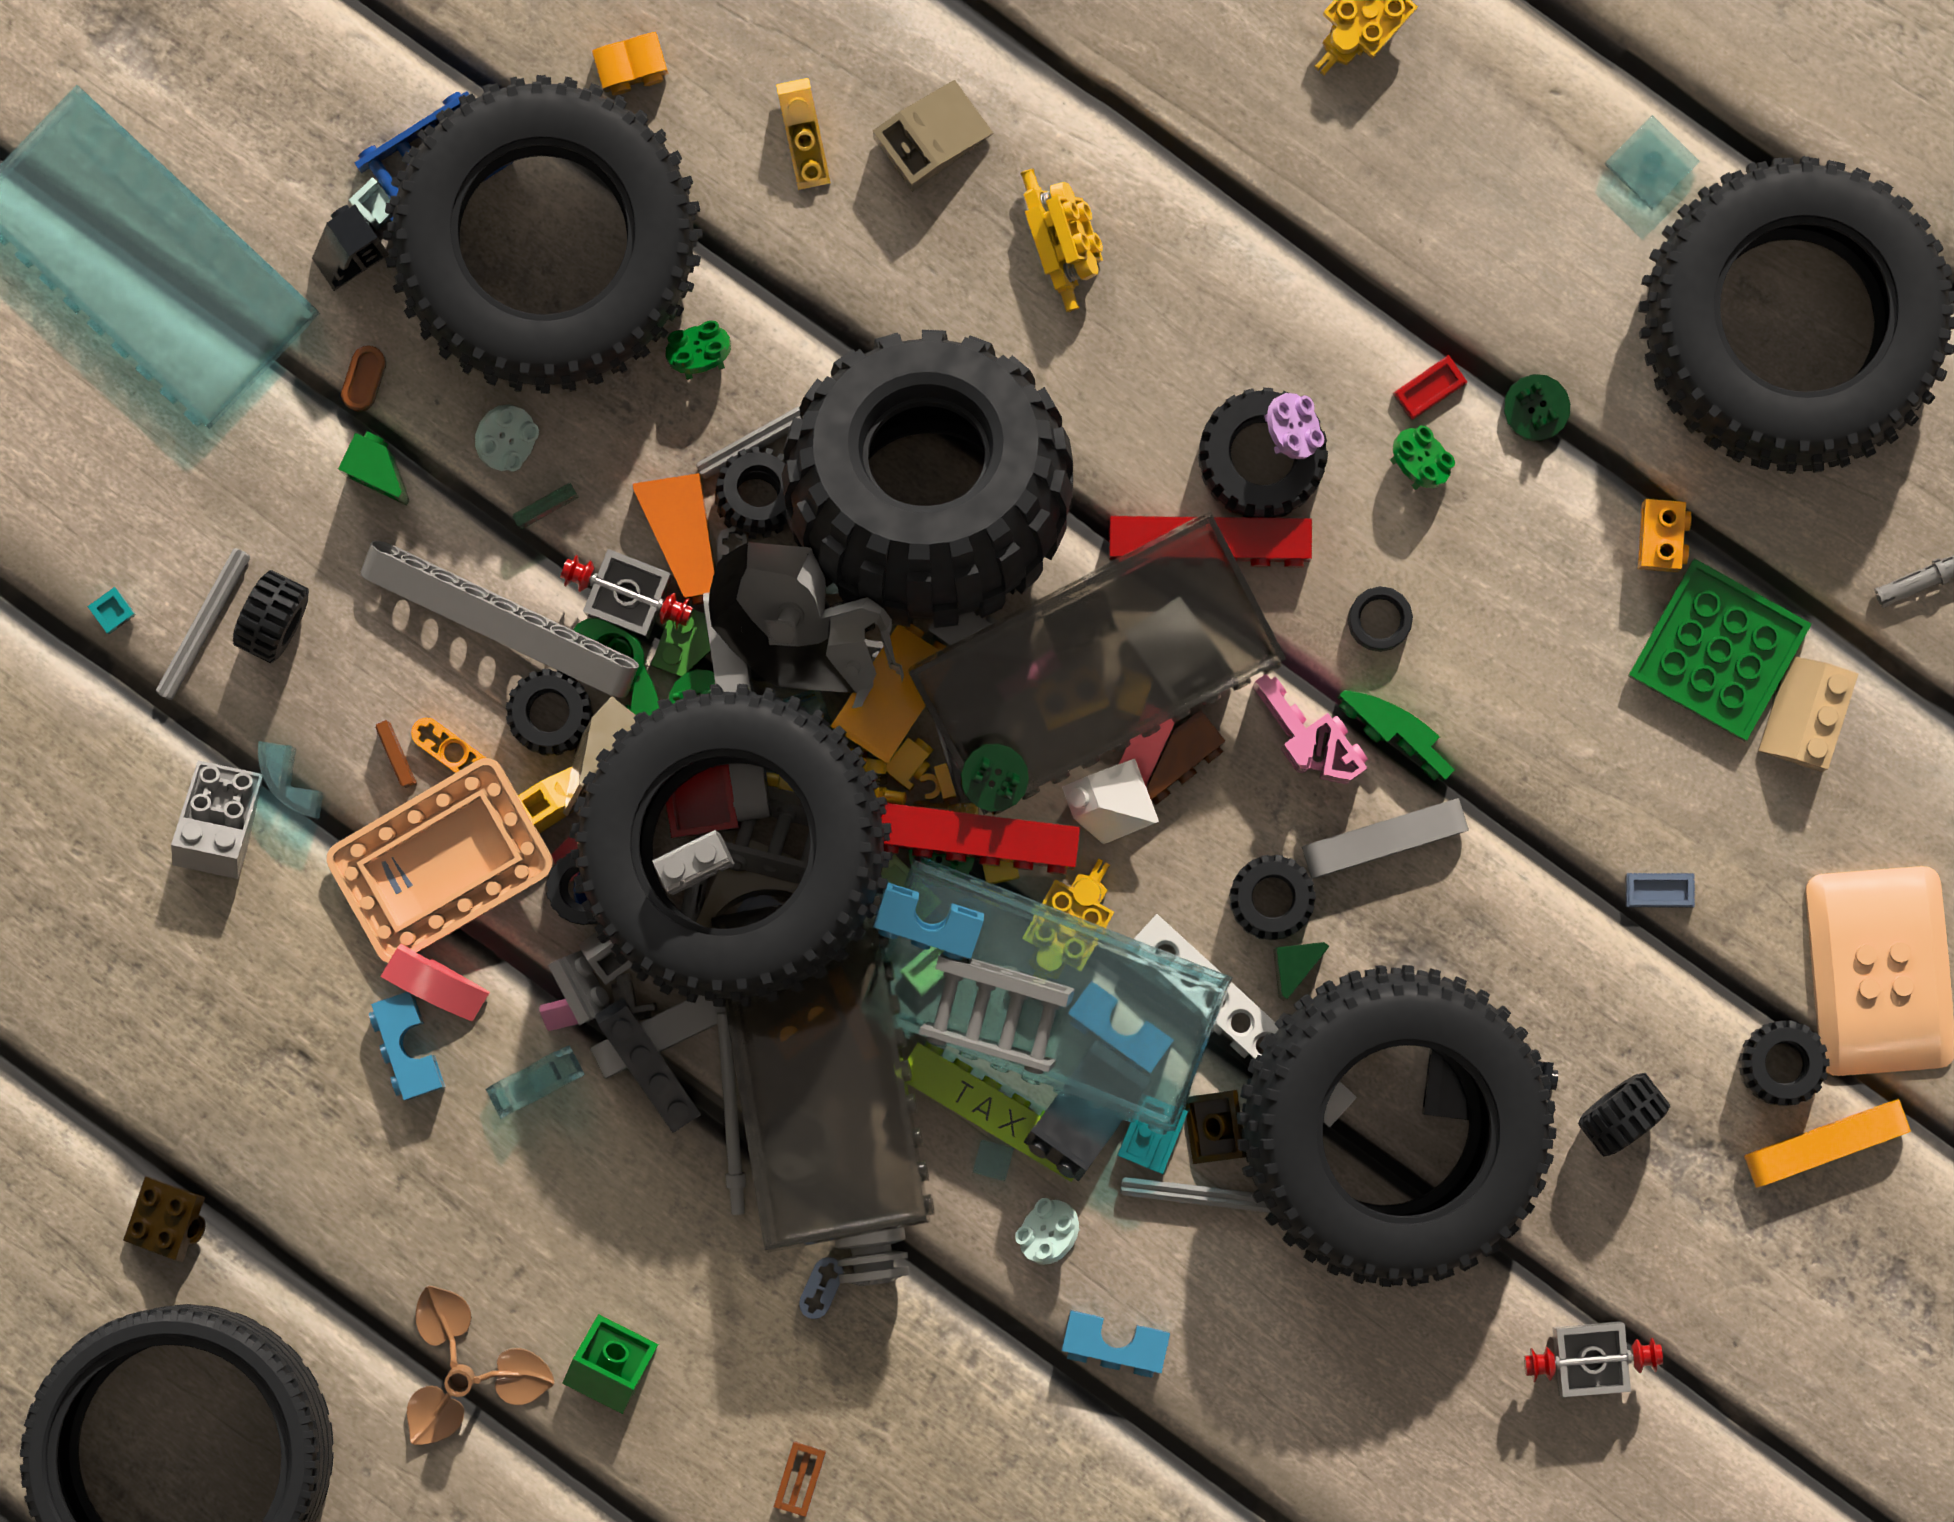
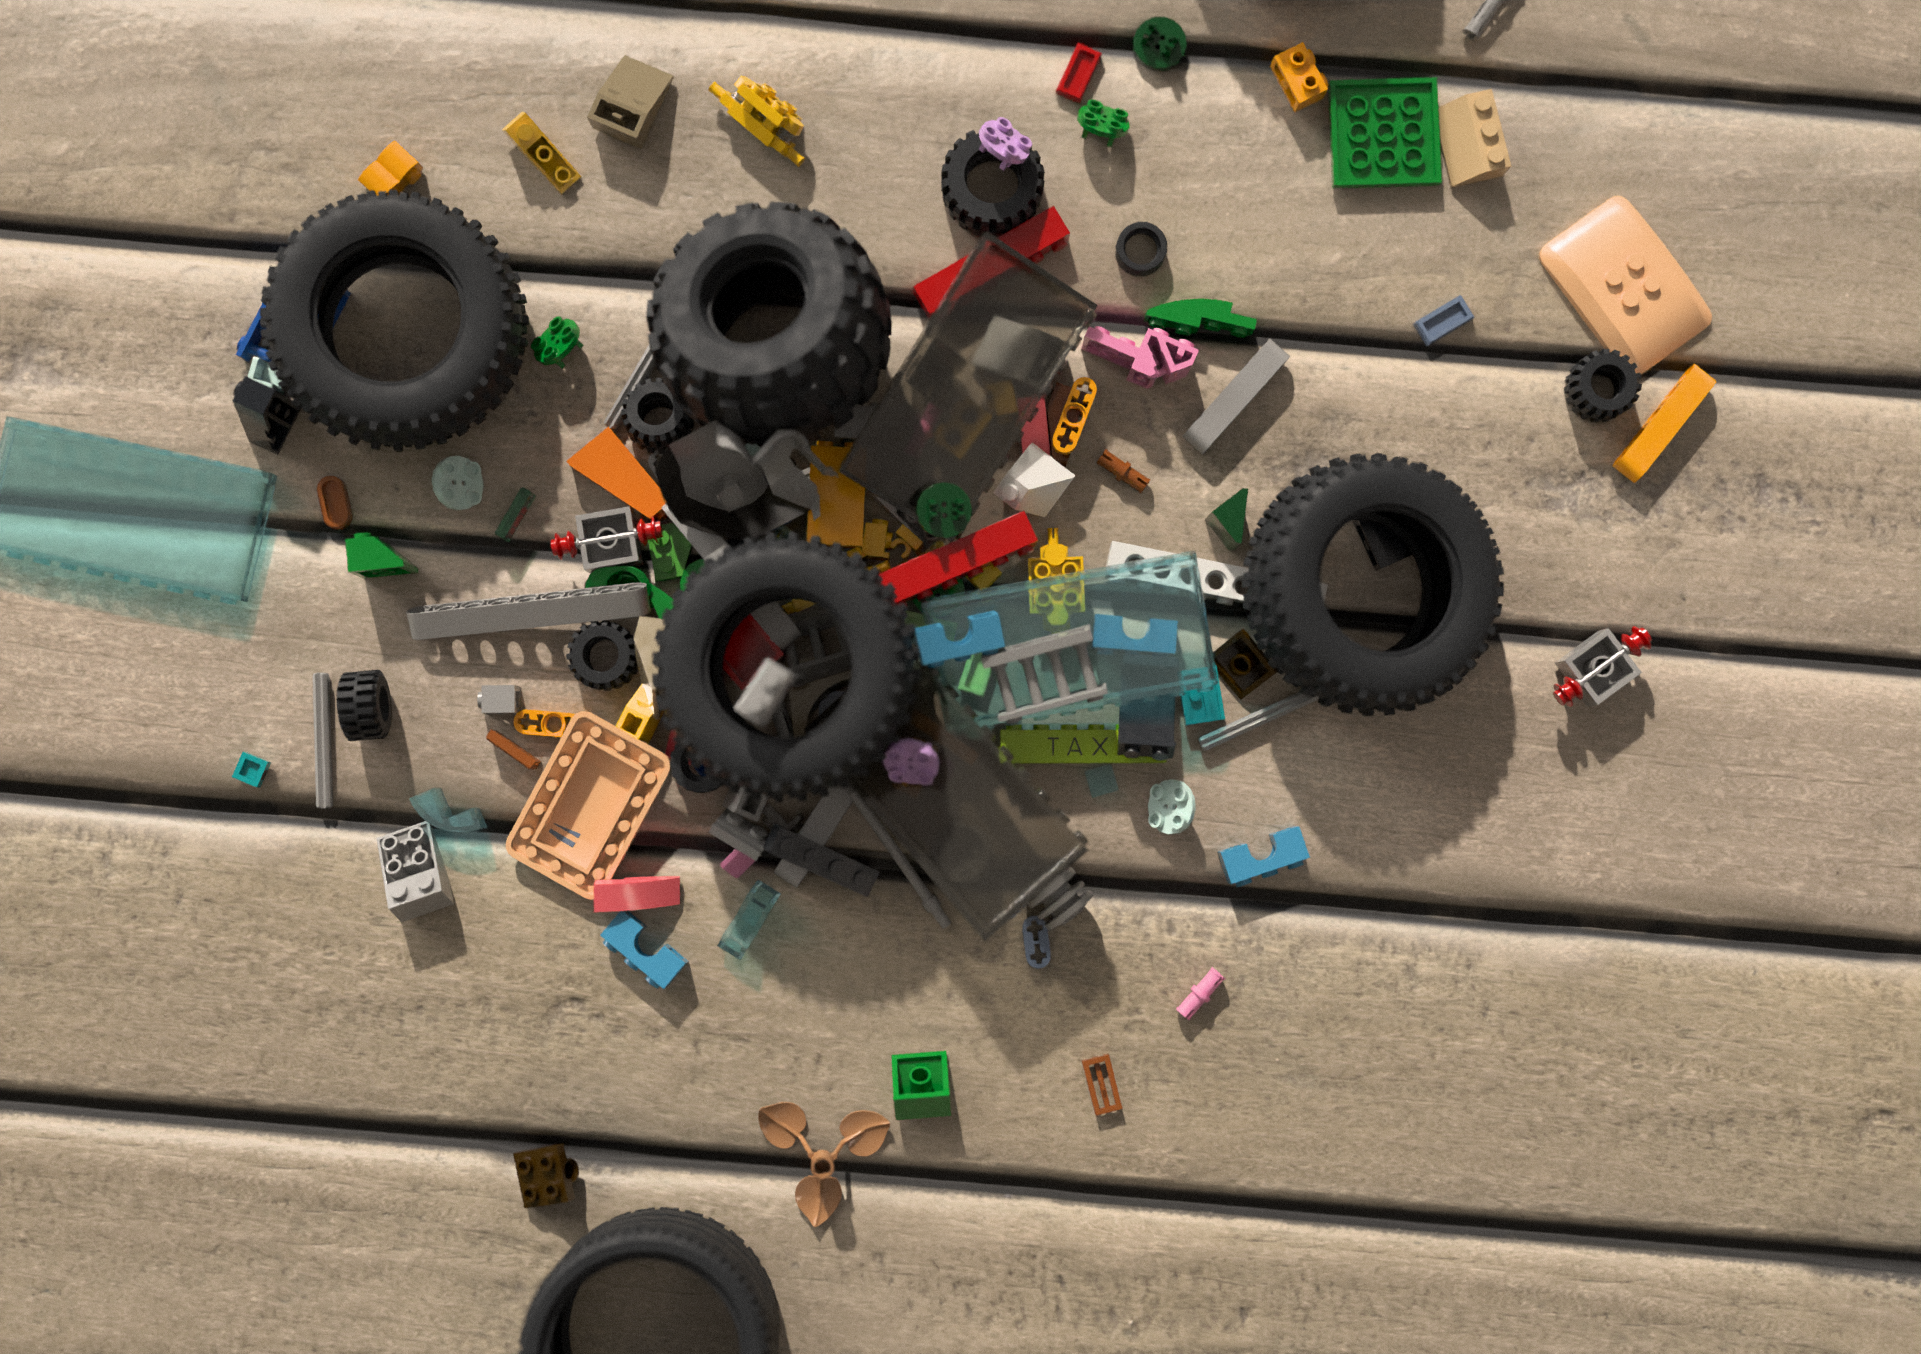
camera: 40 degrees left, 0 degrees up
black tyre [1229,855,1316,941] -> none
black tyre [1578,1073,1670,1157] -> none
none -> light grey brick [477,685,521,714]
none -> lavender plate [883,739,940,785]
none -> light orange beam [1052,377,1097,455]
none -> dark orange pin [1096,449,1151,494]
none -> bright pink pin [1176,967,1225,1021]

